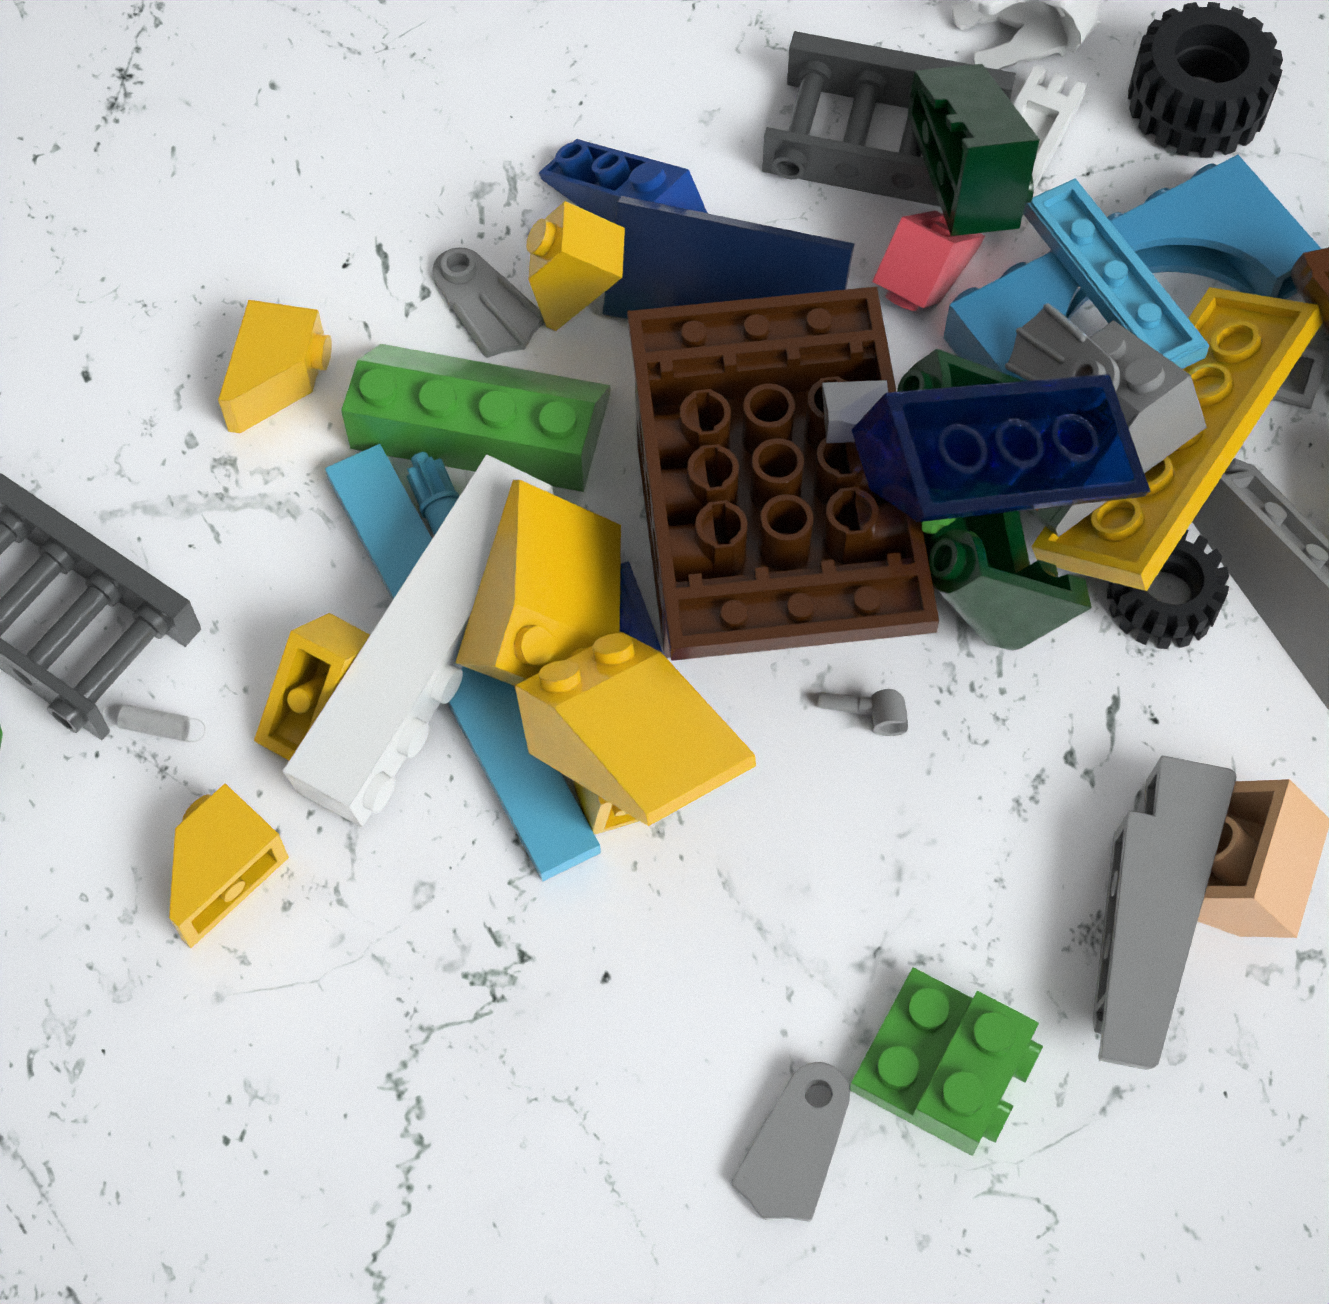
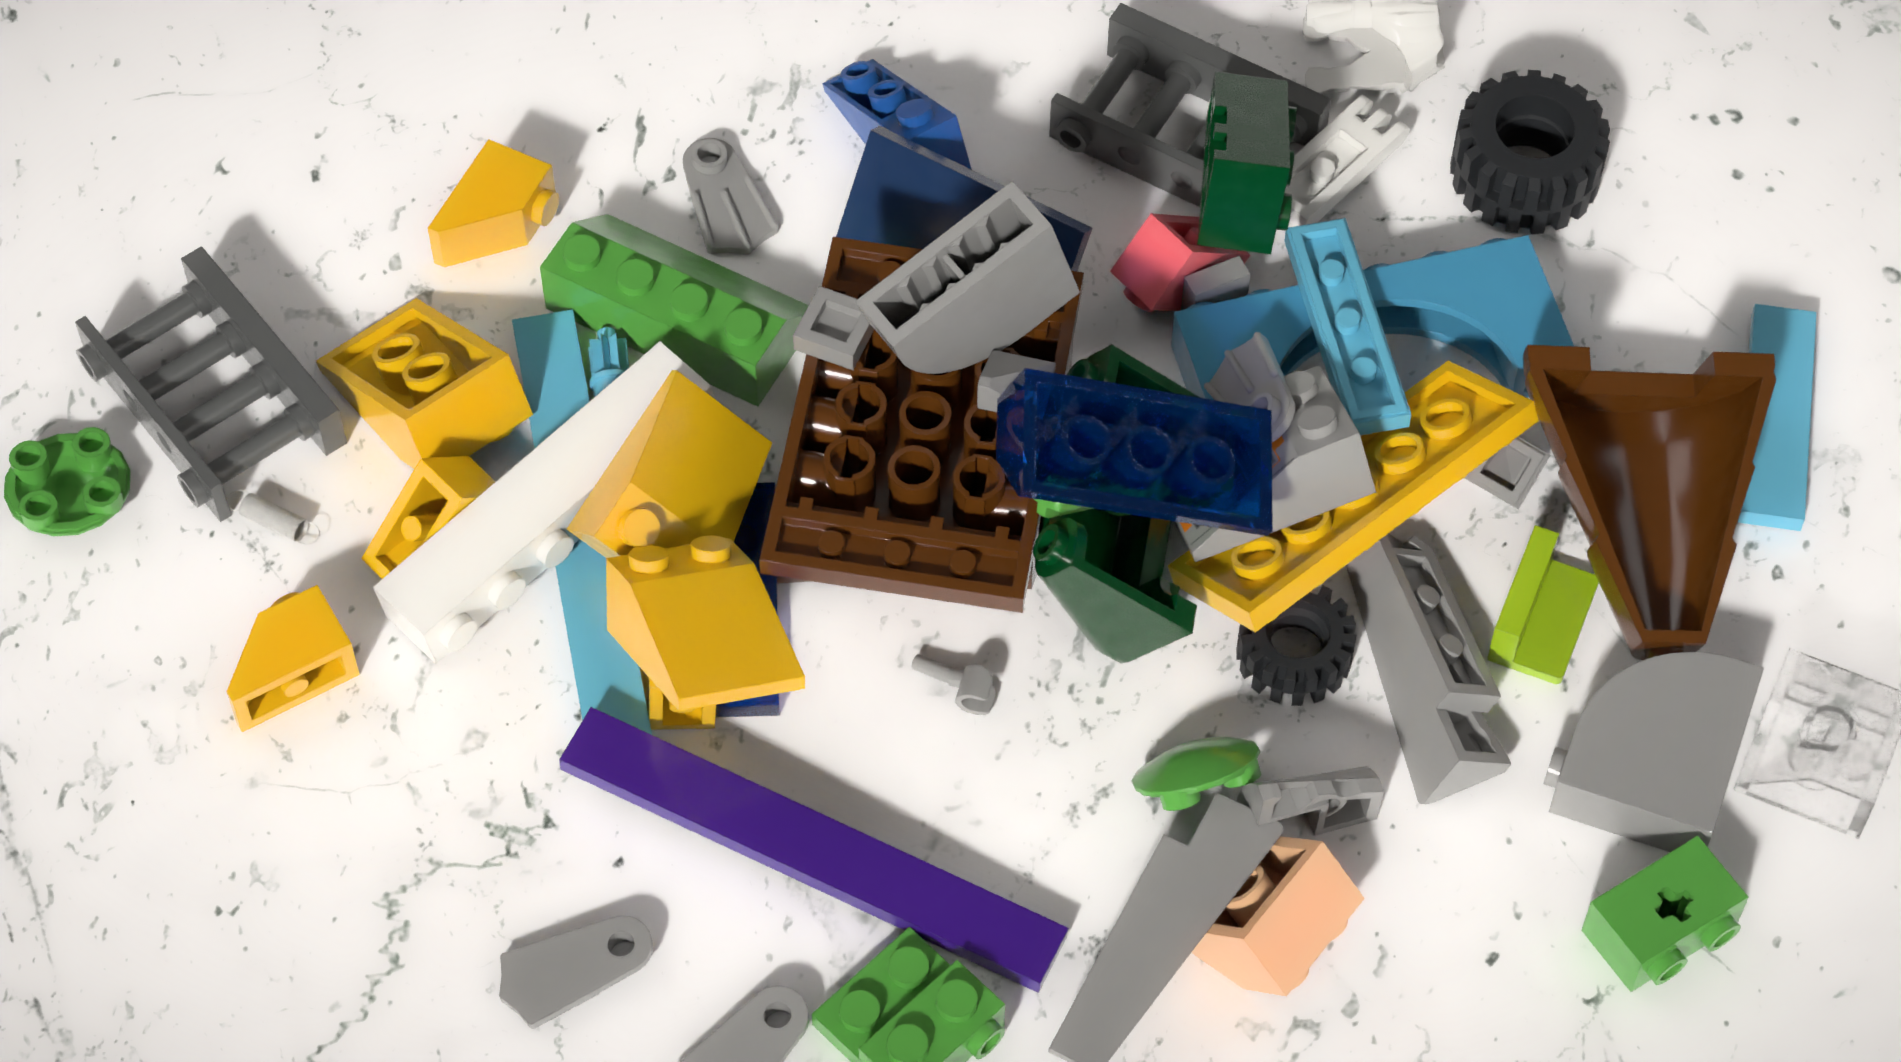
camera: 15 degrees right, 5 degrees down
yellow slope [526,201,625,331] -> none
none -> yellow slope [316,298,533,469]
none -> light grey piece [499,916,653,1029]
none -> dark purple tile [559,707,1069,993]
none -> light grey tile [793,286,874,370]
none -> light grey brick [855,181,1080,374]
none -> bright green dish [1131,737,1262,811]
none -> light grey tile [1181,256,1251,310]
none -> light grey slope [1236,766,1384,836]

